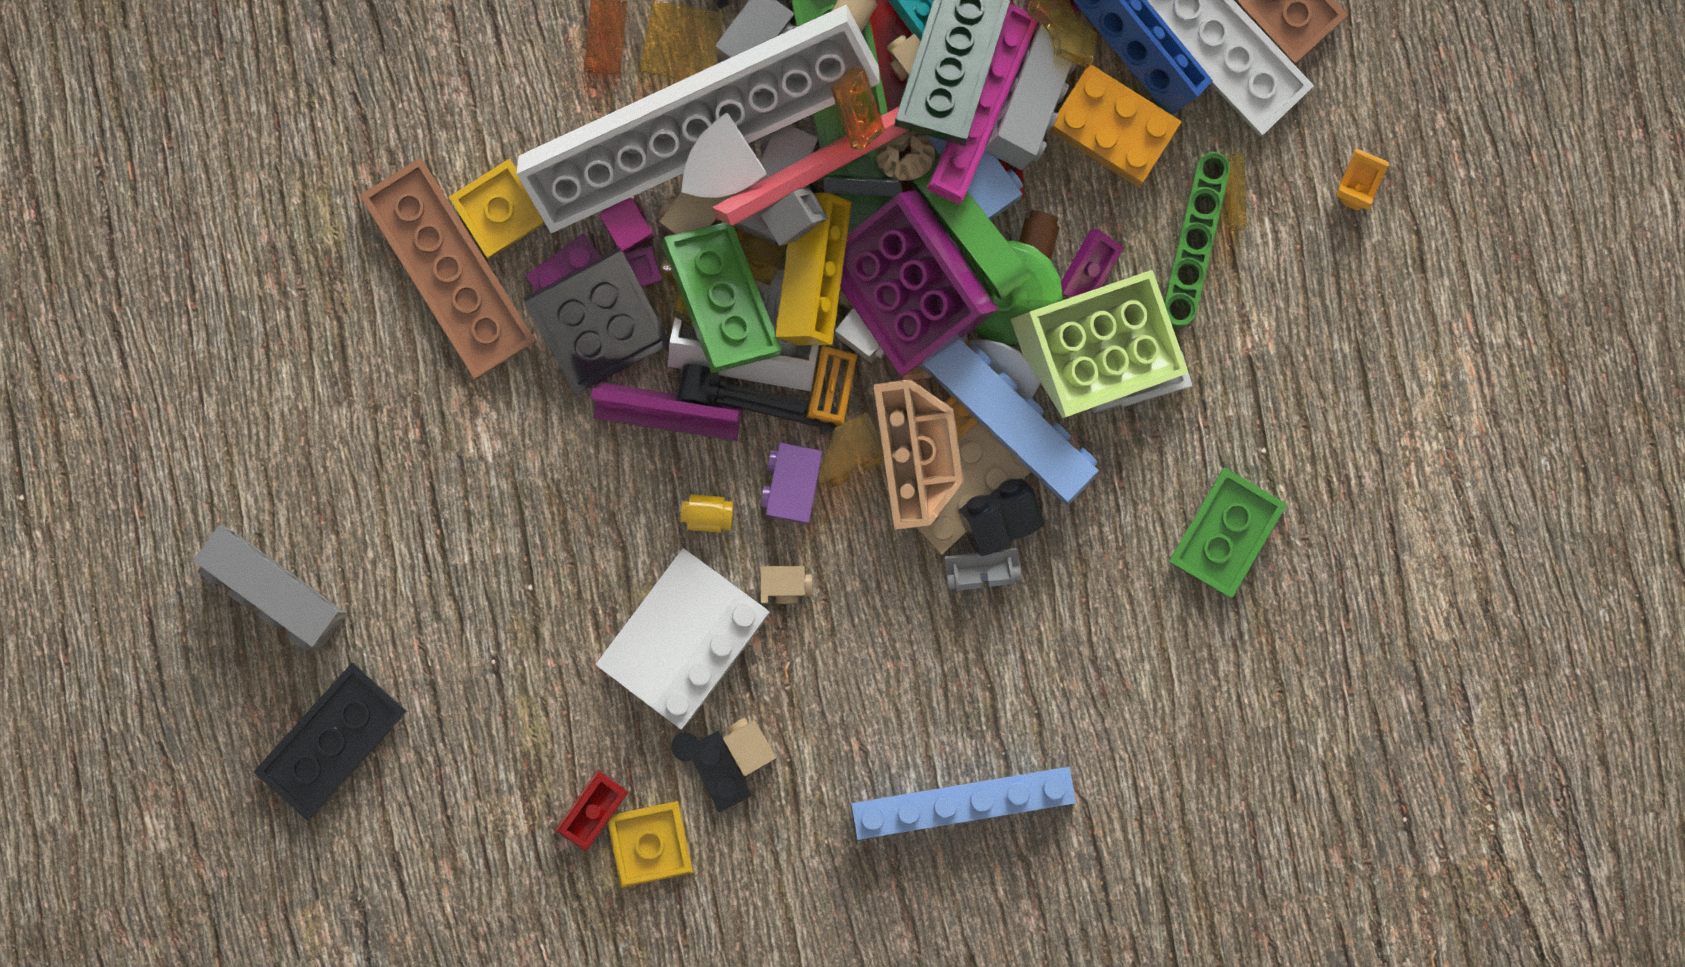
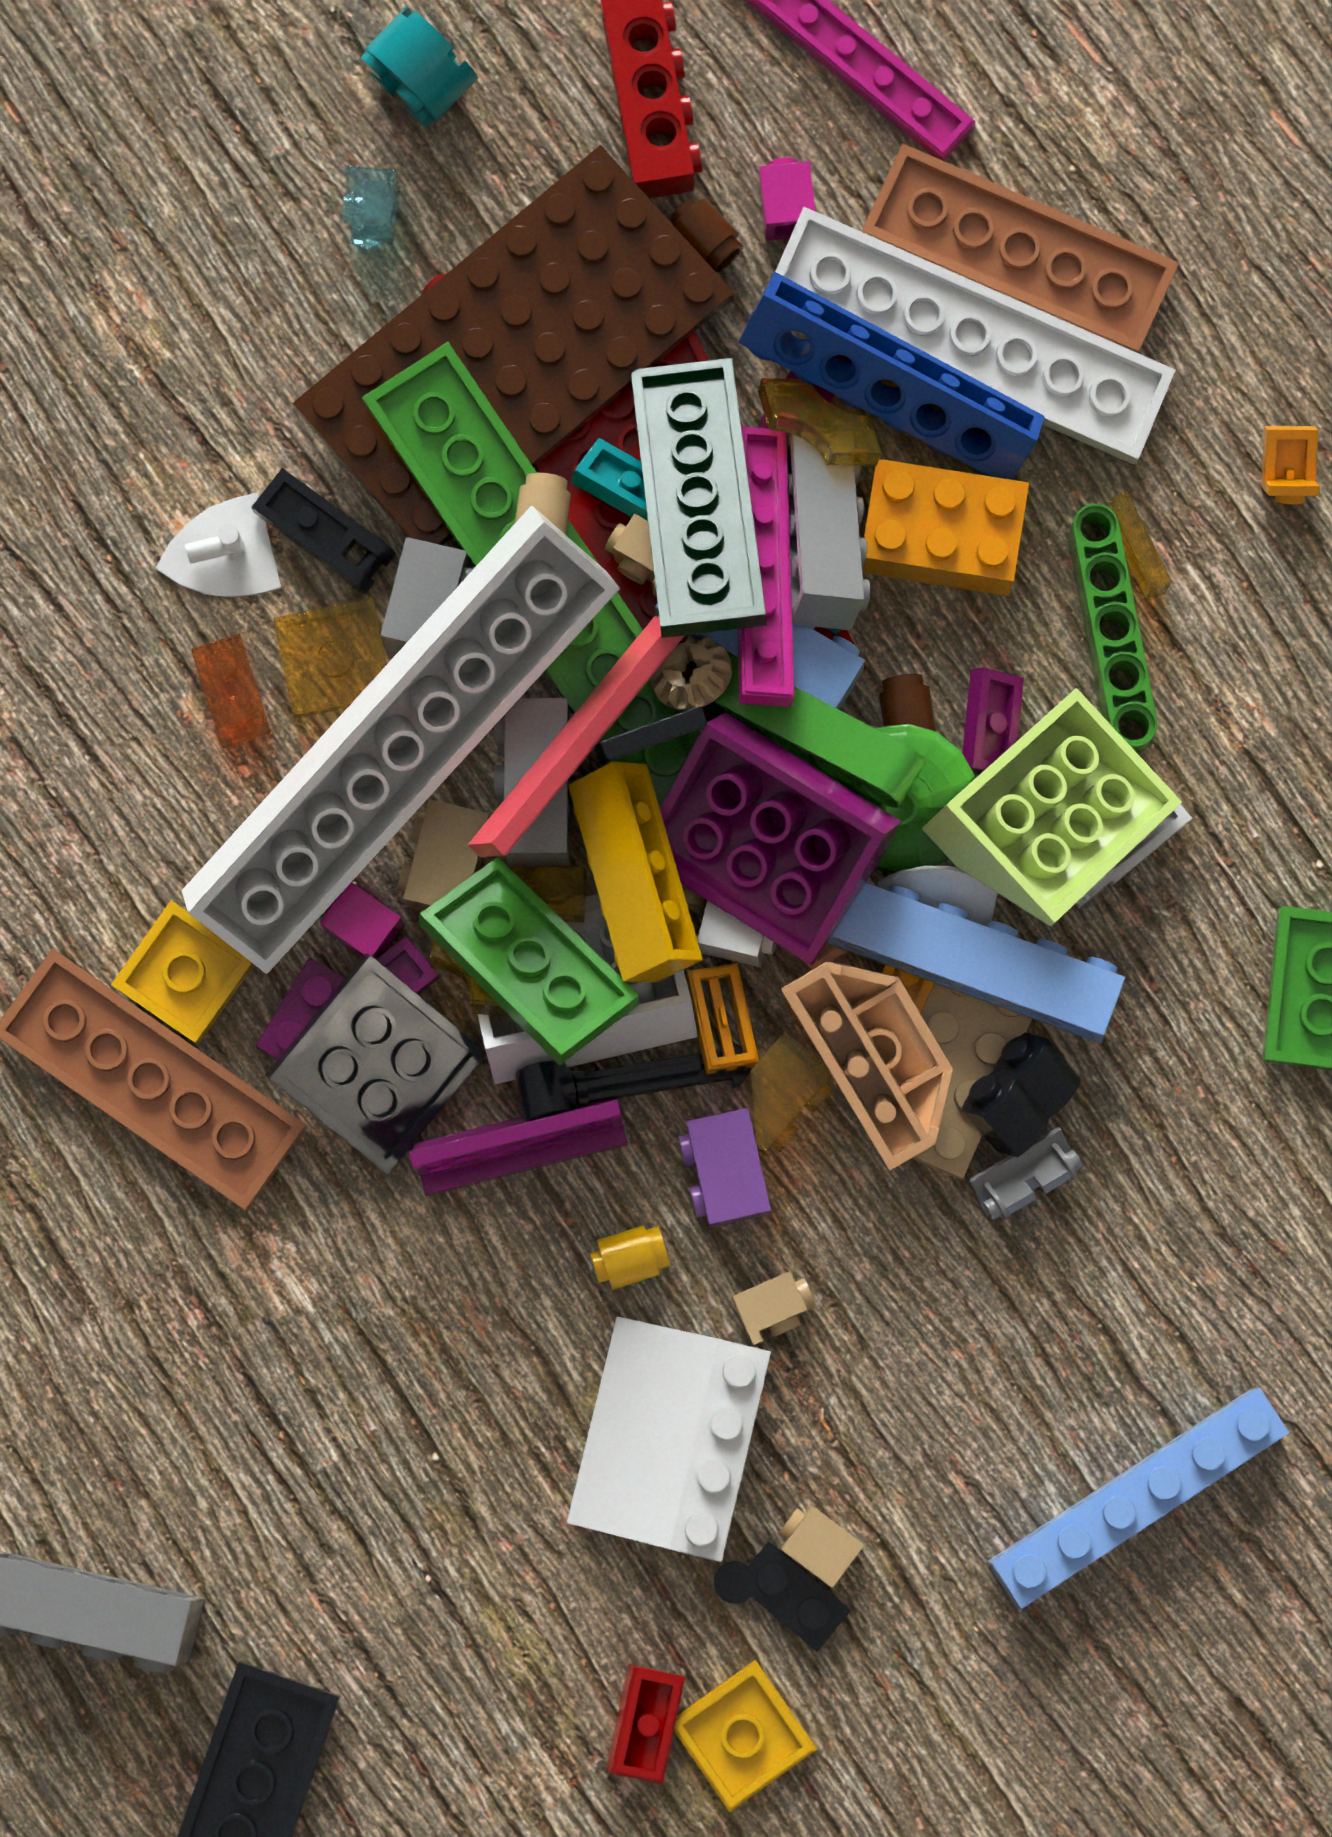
camera: 20 degrees left, 5 degrees down
white shield [682,113,767,198] -> none
light grey brick [760,187,828,246] -> none
clear orange plate [830,67,885,151] -> none

